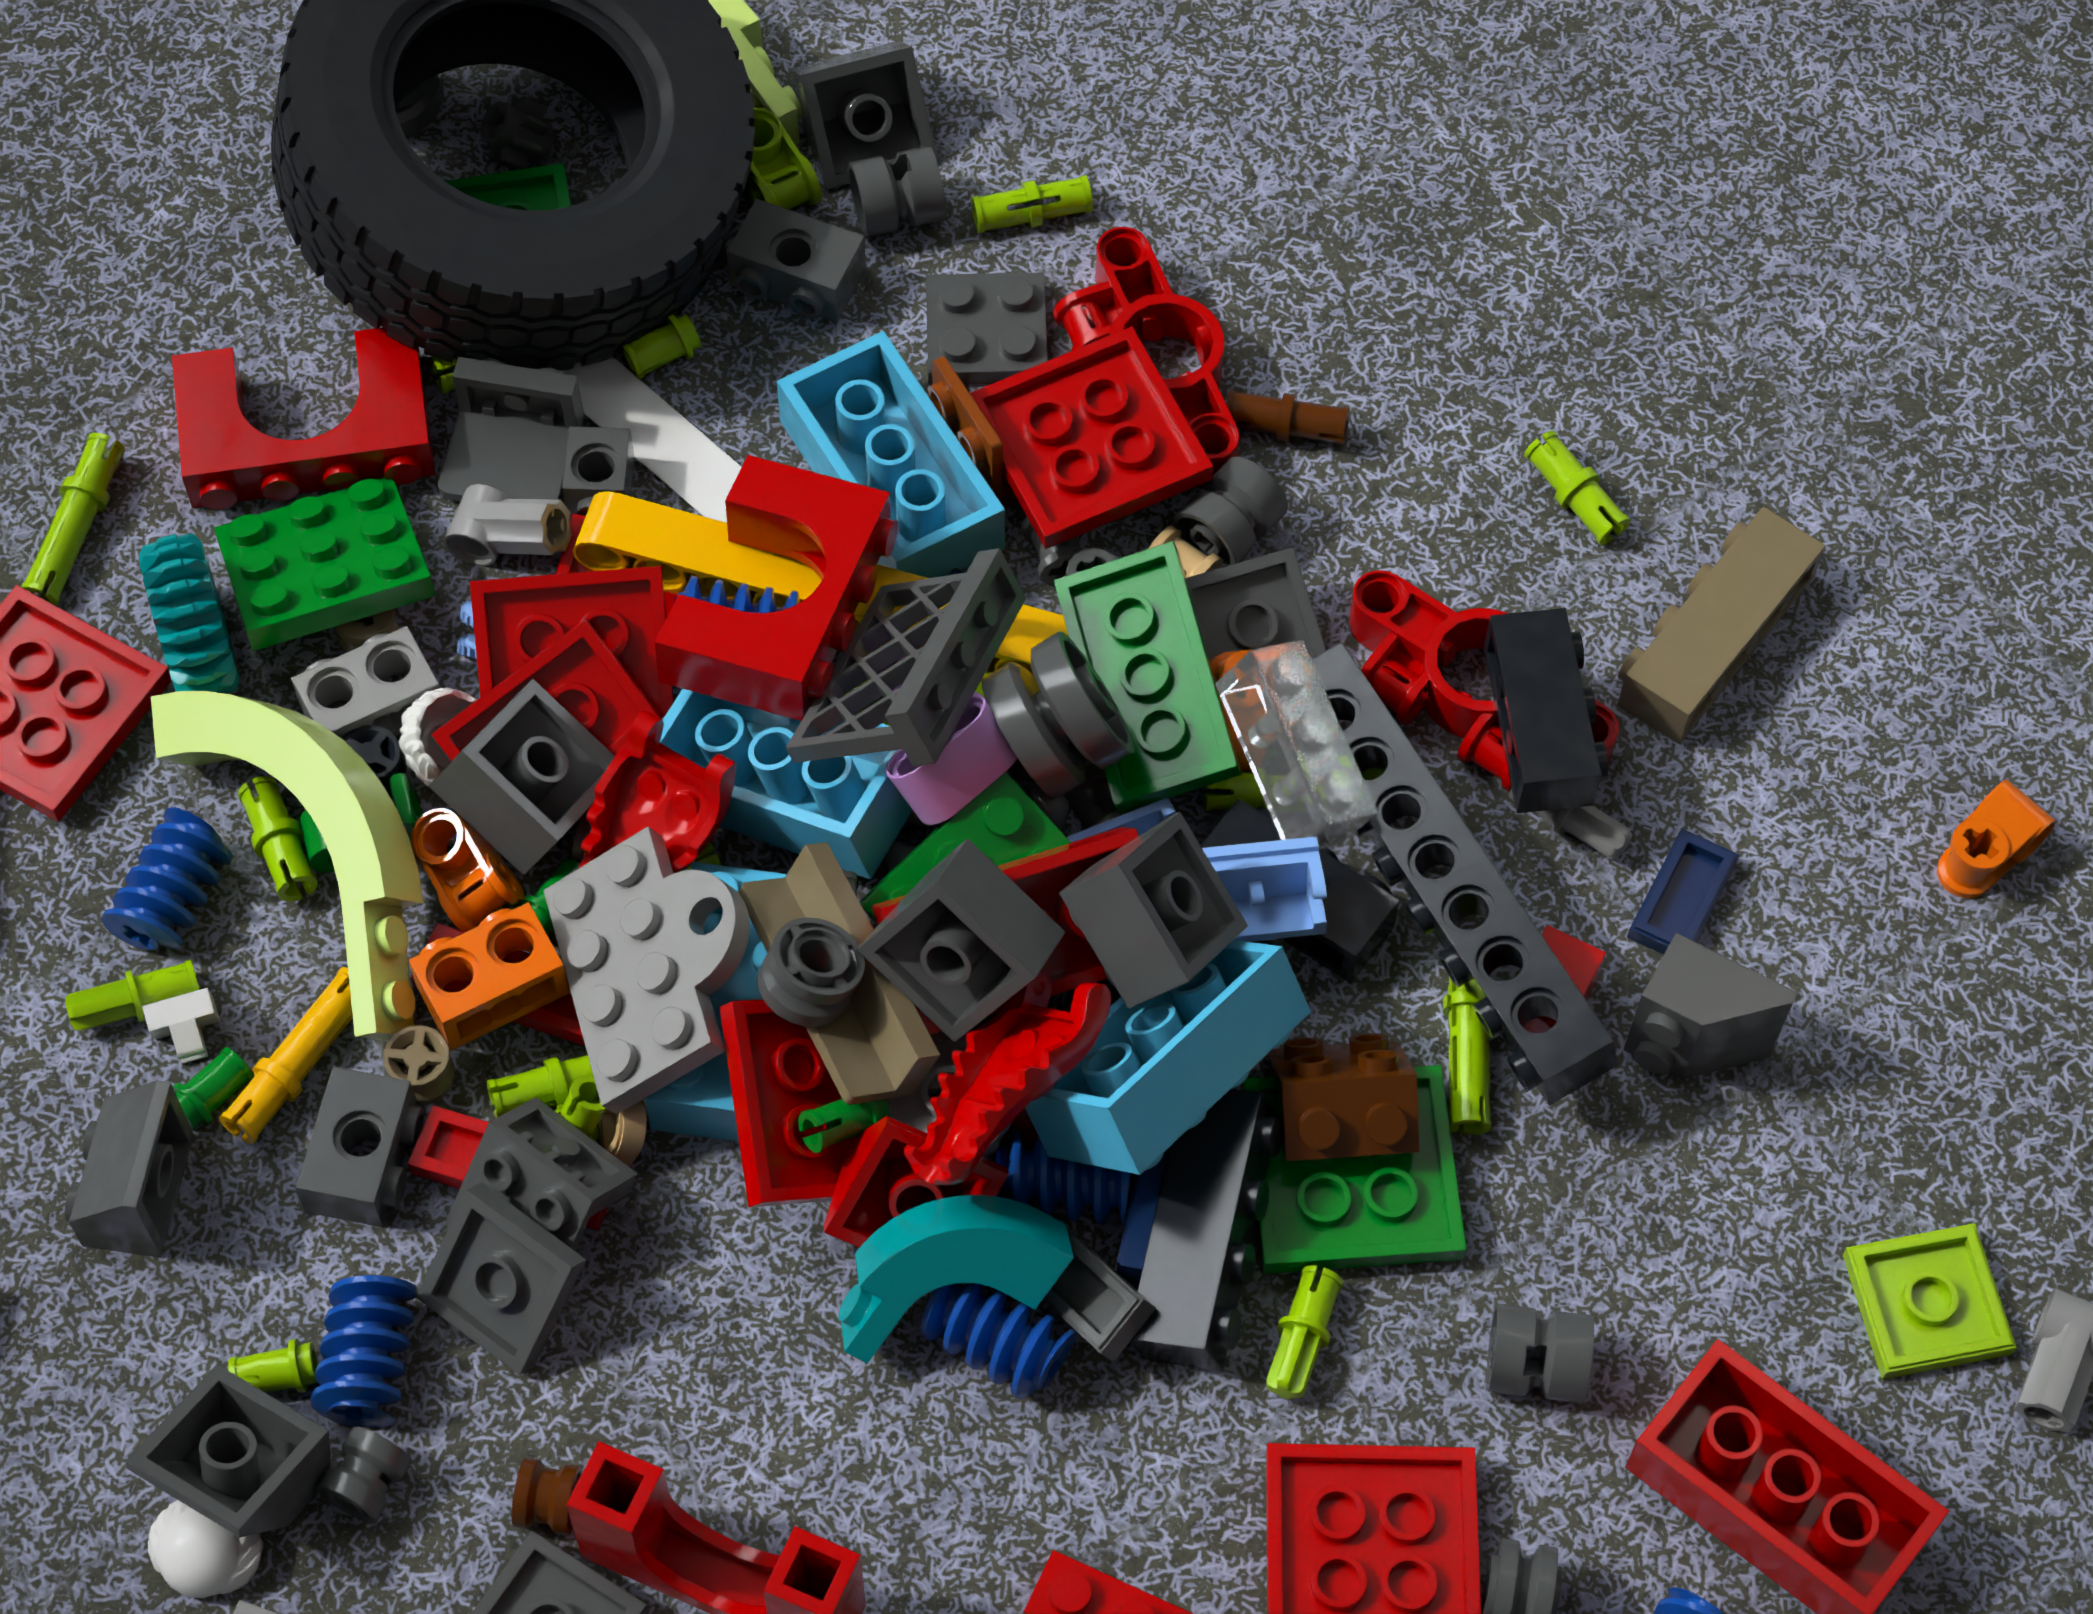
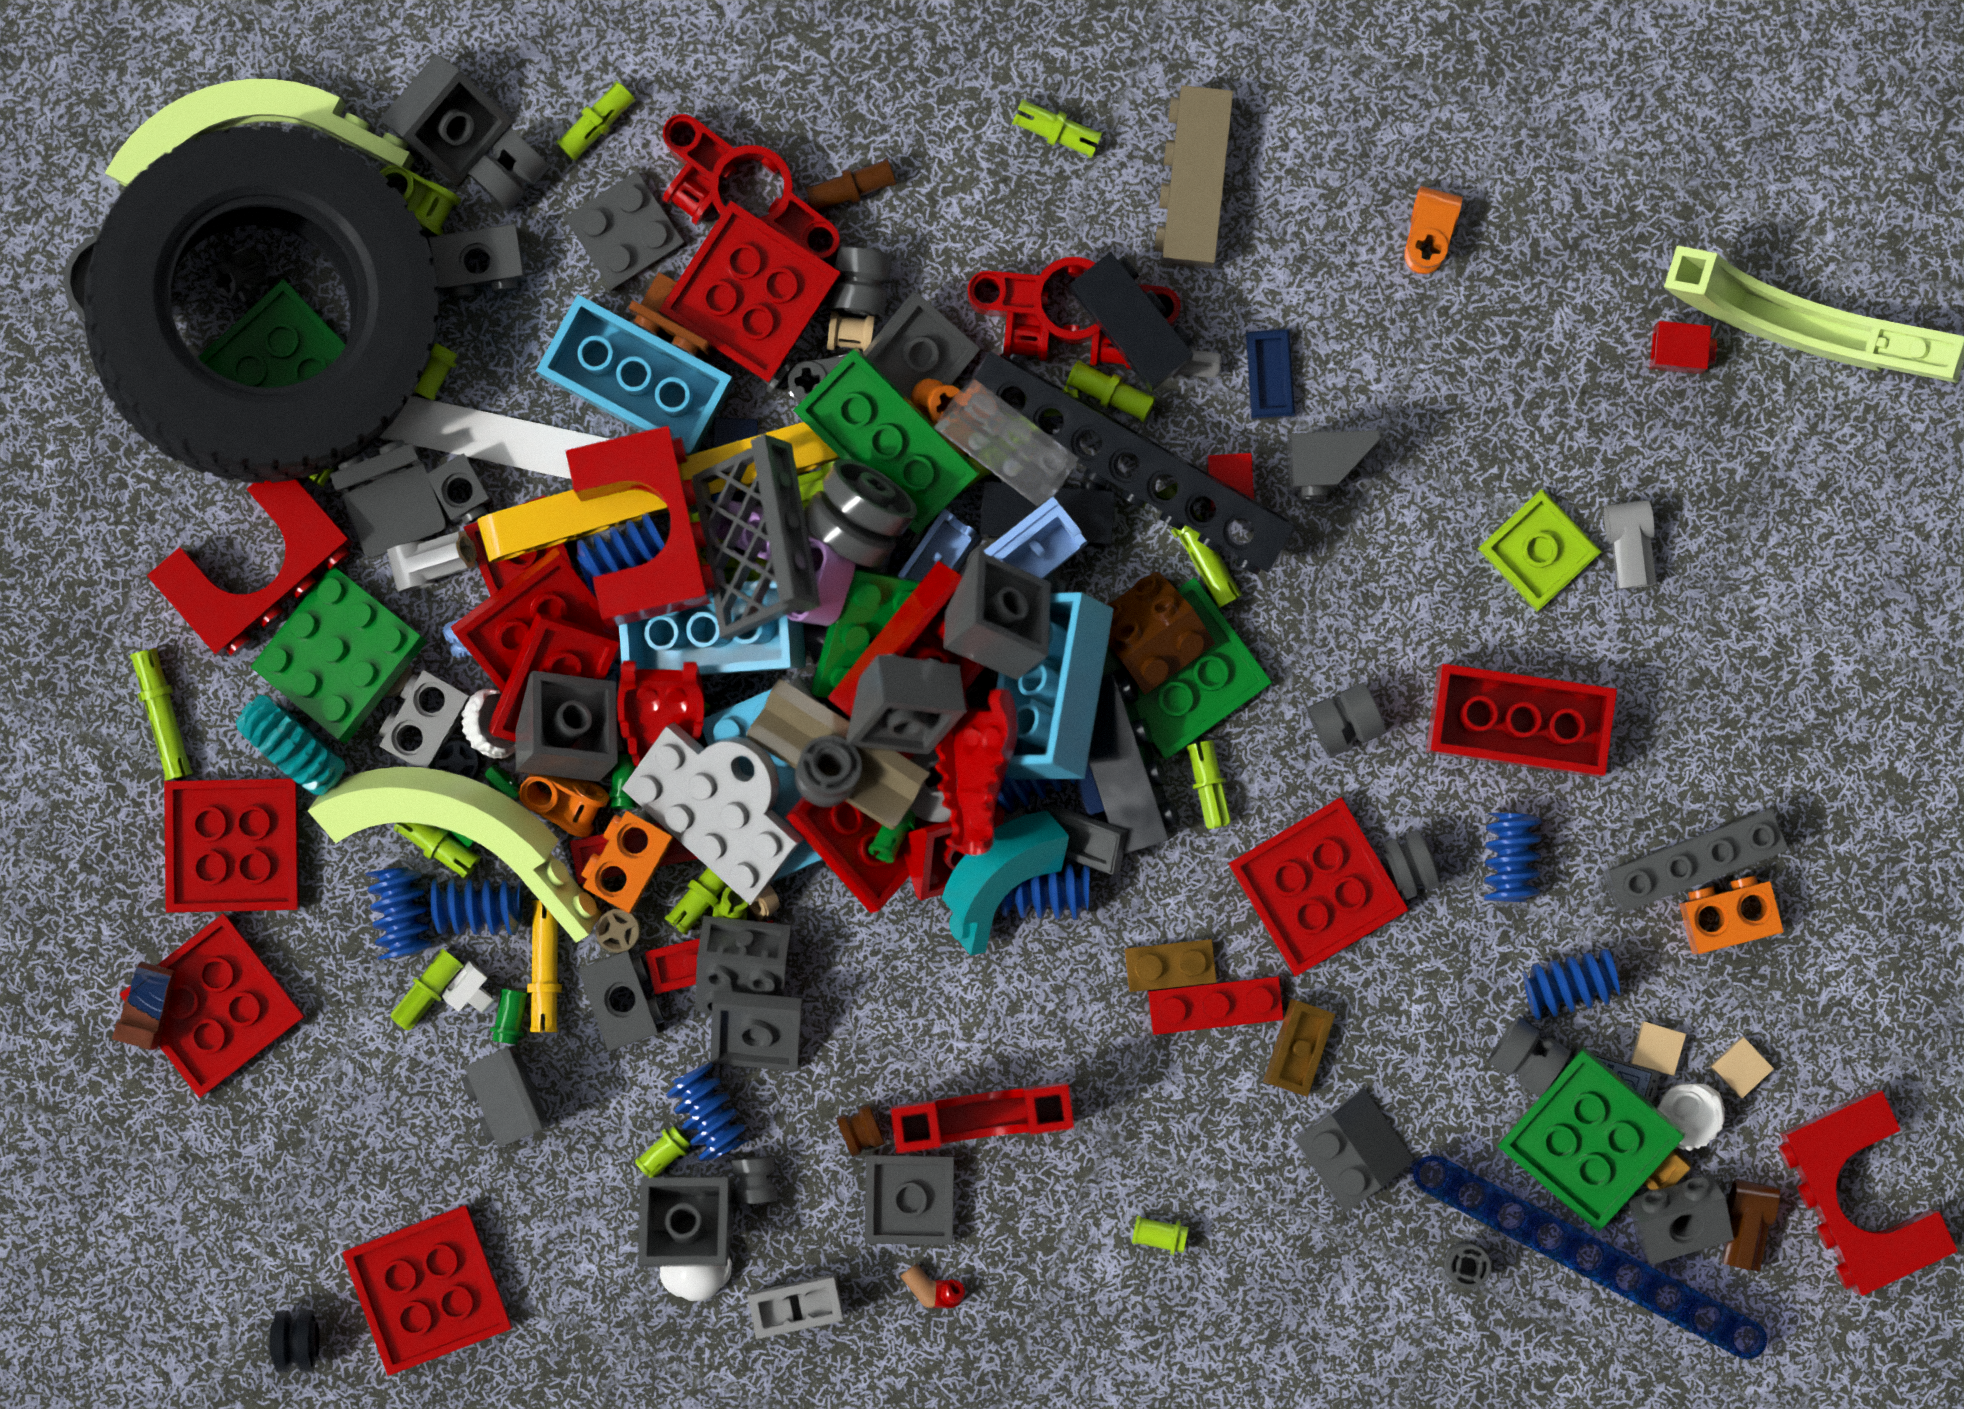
camera: 30 degrees left, 25 degrees up
none -> blue piece [431,879,524,935]
none -> lime pin [1066,359,1156,422]
none -> pearl gold plate [1124,939,1217,992]

